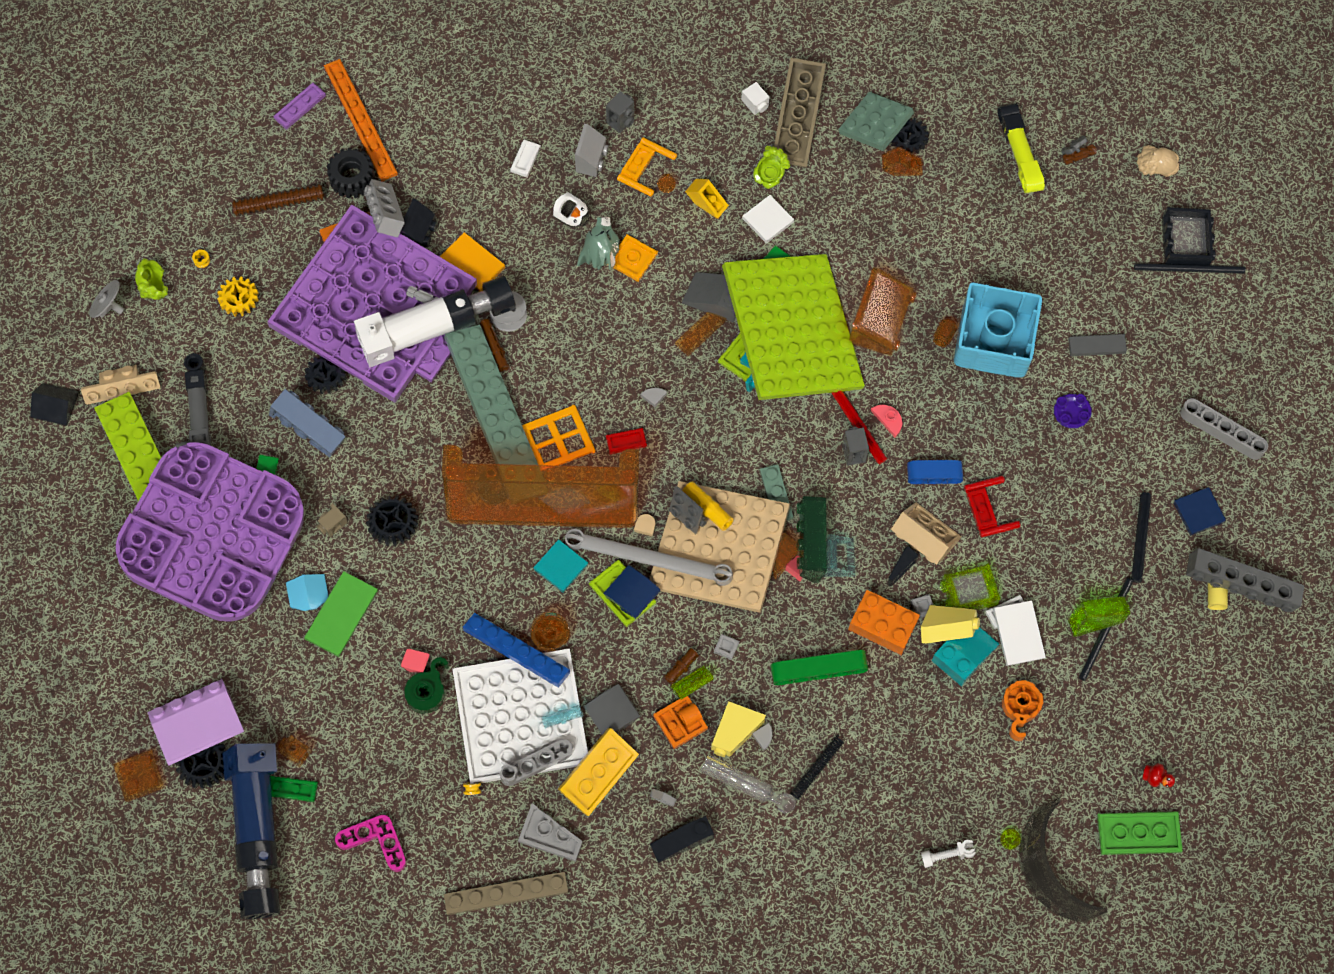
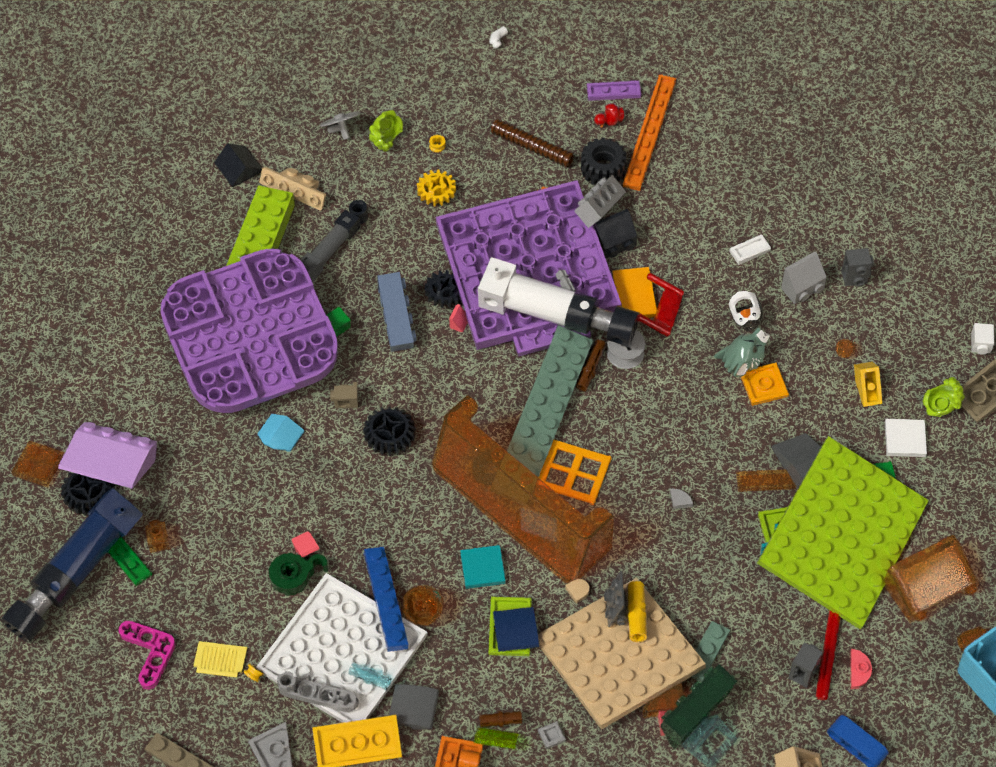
camera: 45 degrees right, 10 degrees down
bright green tile [304,571,378,657] -> none
light grey piece [565,529,733,586] -> none
red tile [606,428,647,455] -> none
light orange plate [617,137,677,197] -> none
none -> light yellow window [193,641,247,678]
none -> coral slope [449,304,468,332]
none -> white arm [489,26,508,49]
none -> red animal [594,103,624,128]
none -> red plate [639,273,684,337]

